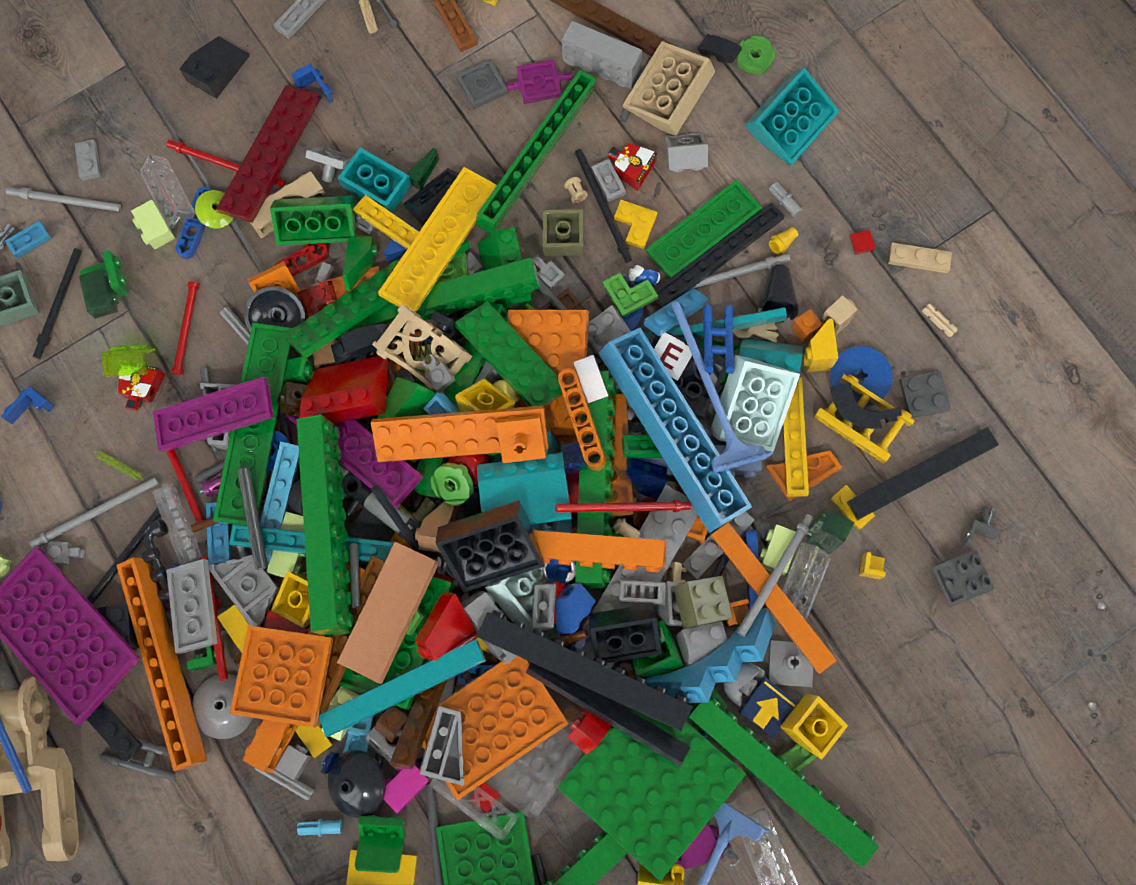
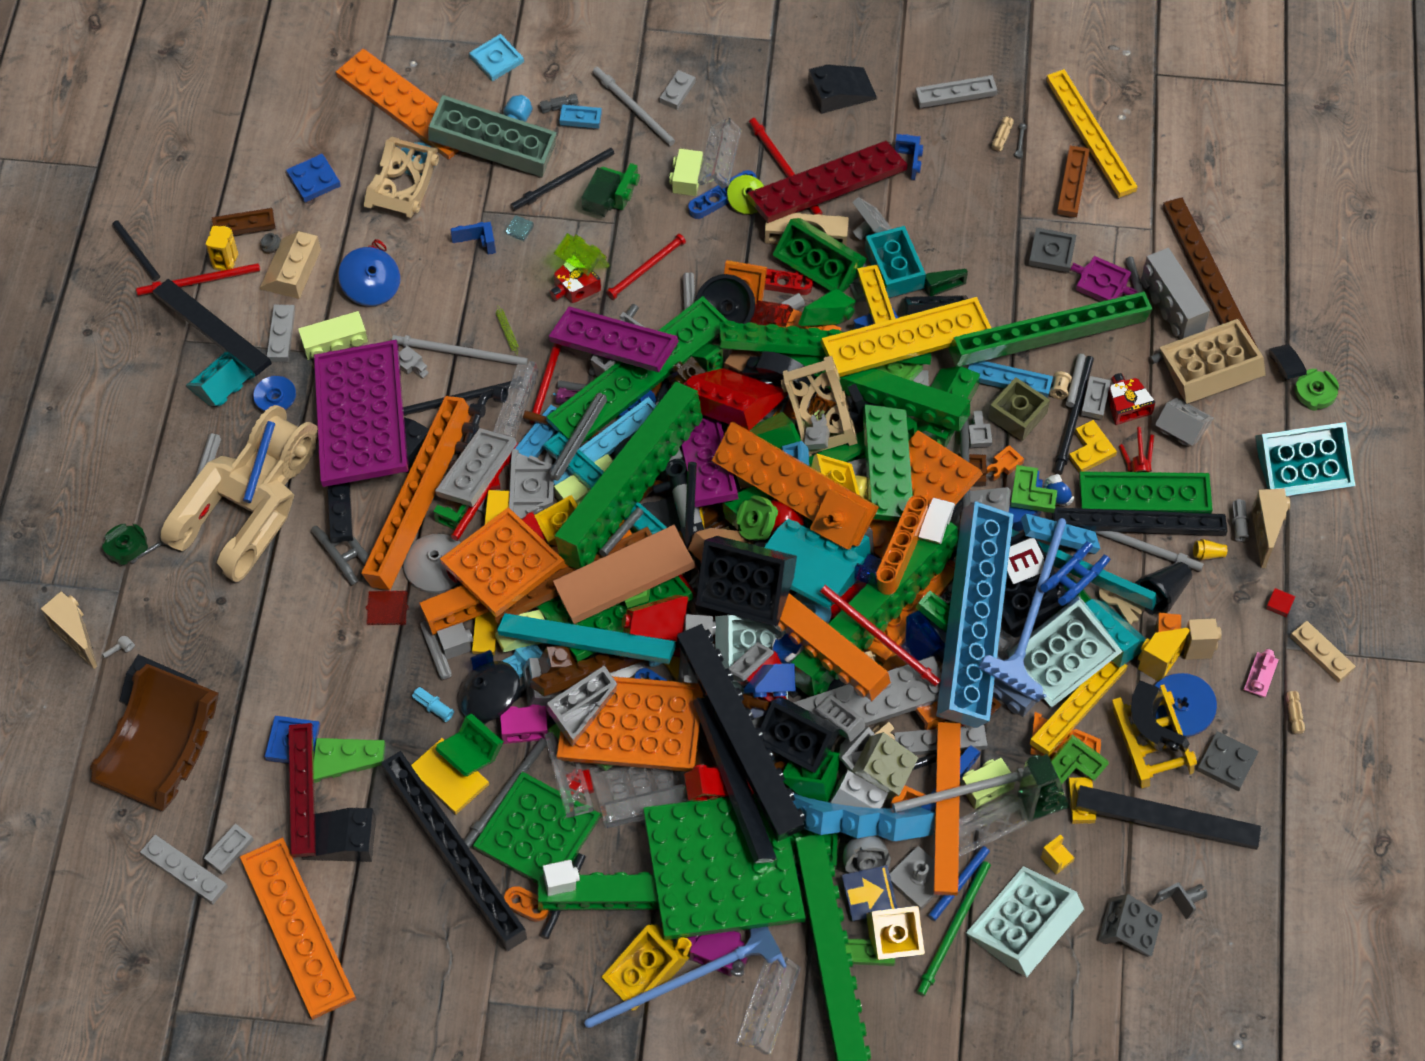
camera: 35 degrees right, 15 degrees down
none -> clear red piece [366,590,409,625]
none -> clear light blue tile [506,215,534,241]
none -> green bar [916,861,991,996]
none -> blue bar [928,846,990,921]
none -> light aqua slope [966,866,1084,977]
none -> dark azure plate [968,361,1053,398]
none -> orange plate [986,445,1024,480]
none -> bright green plate [1044,734,1109,784]
none -> light grey bar [1066,354,1086,407]
none -> red plant [1119,427,1154,472]
none -> dark grey bar [1125,256,1144,293]
none -> bright pink hinge [1244,649,1279,698]
none -> tan slope [1251,488,1290,568]

